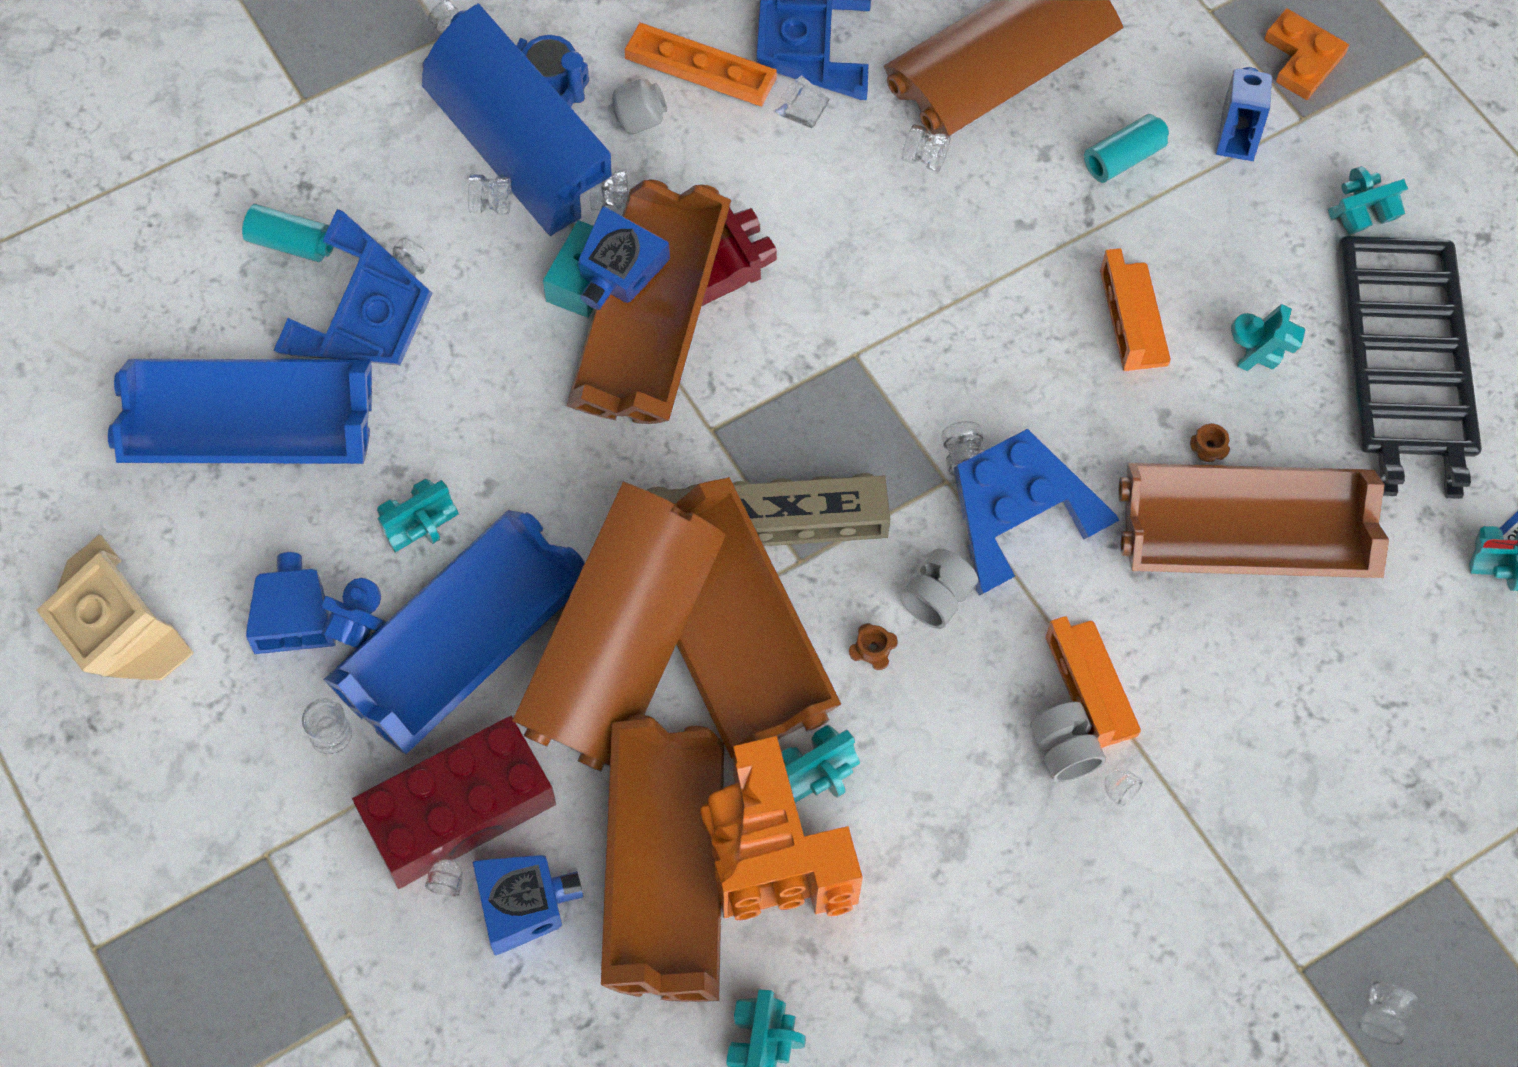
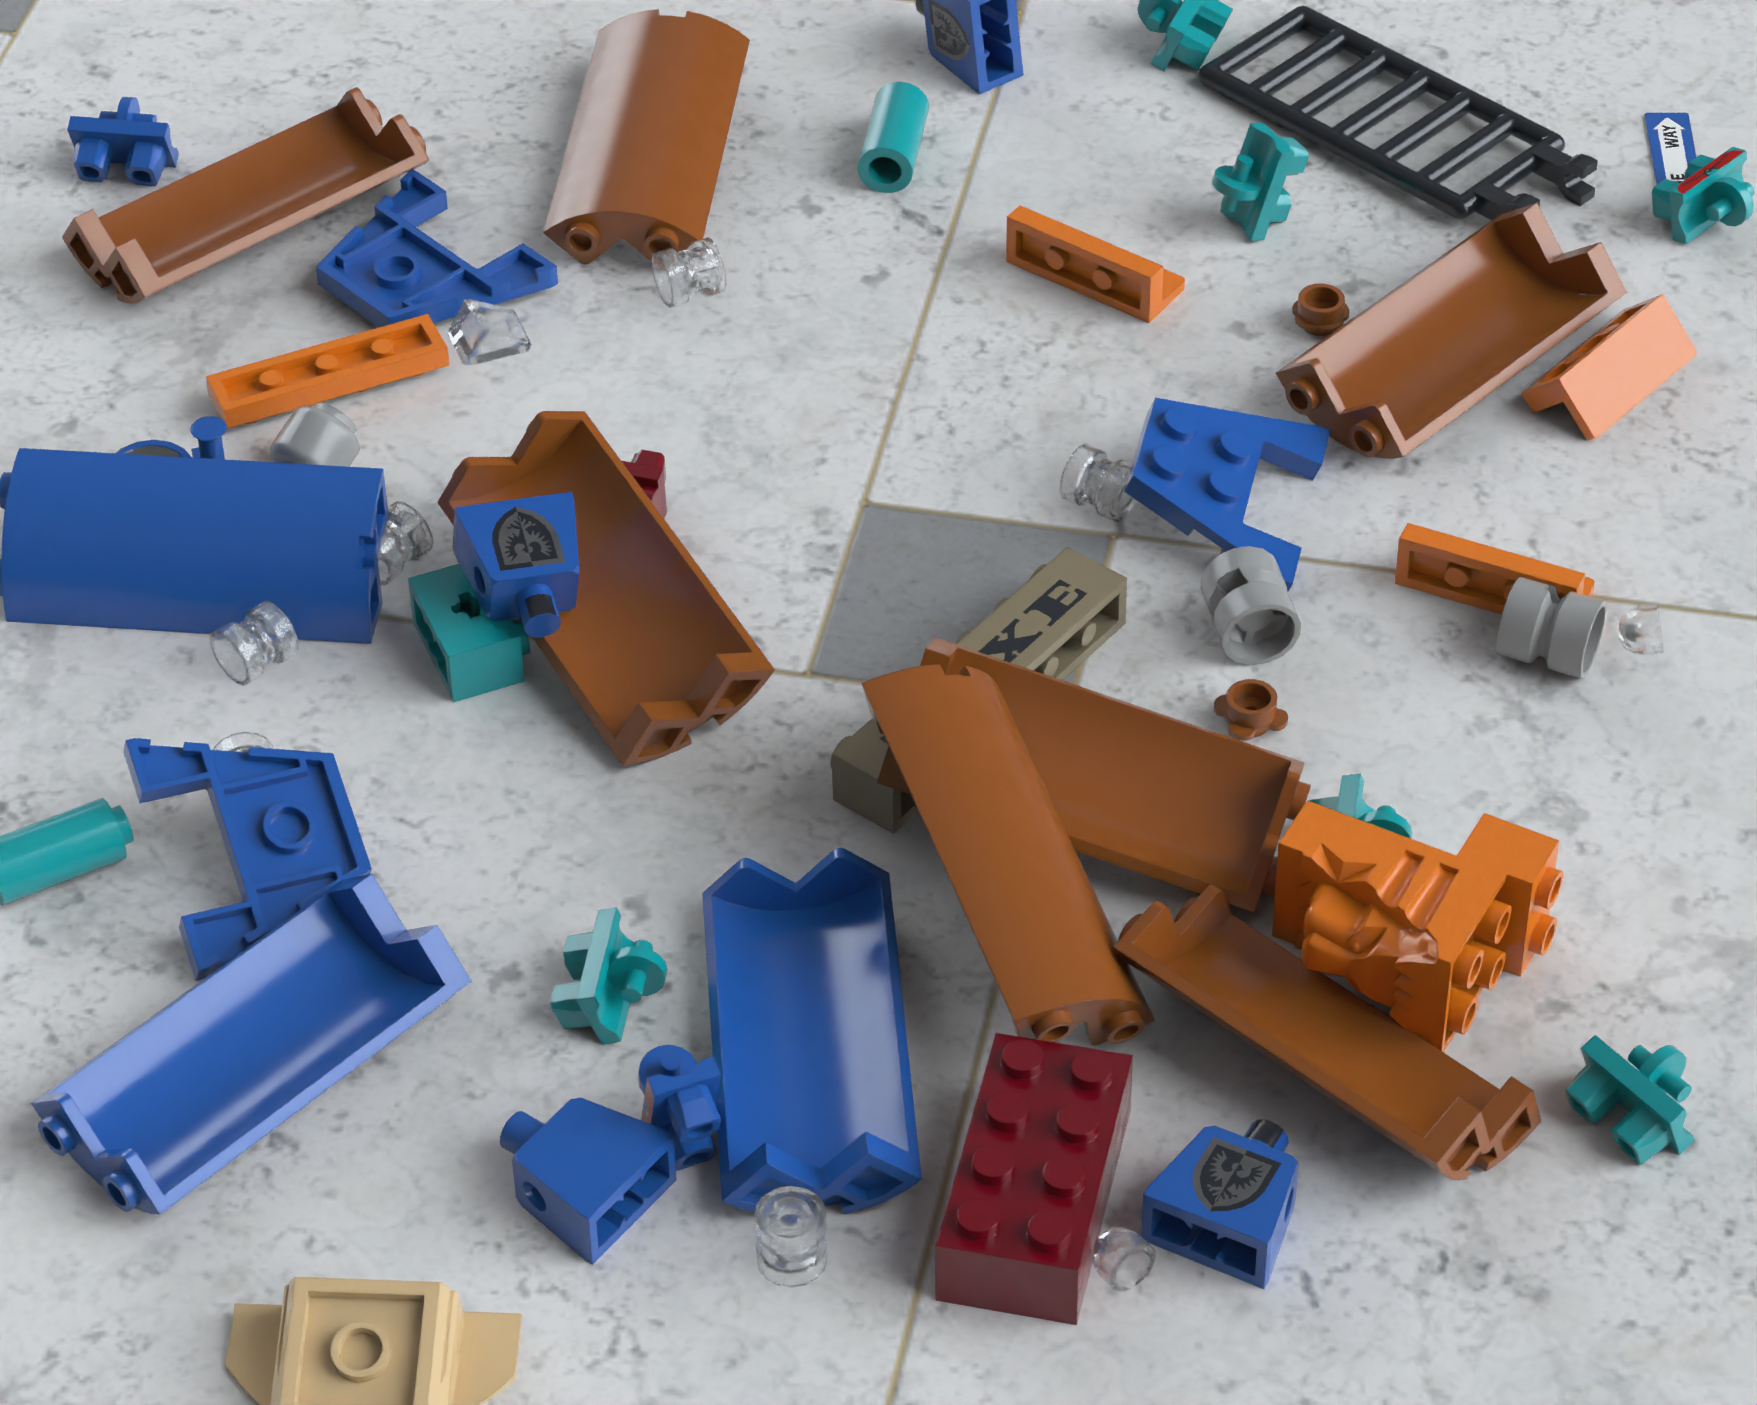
camera: 45 degrees left, 20 degrees down
none -> panel [1521,294,1697,440]

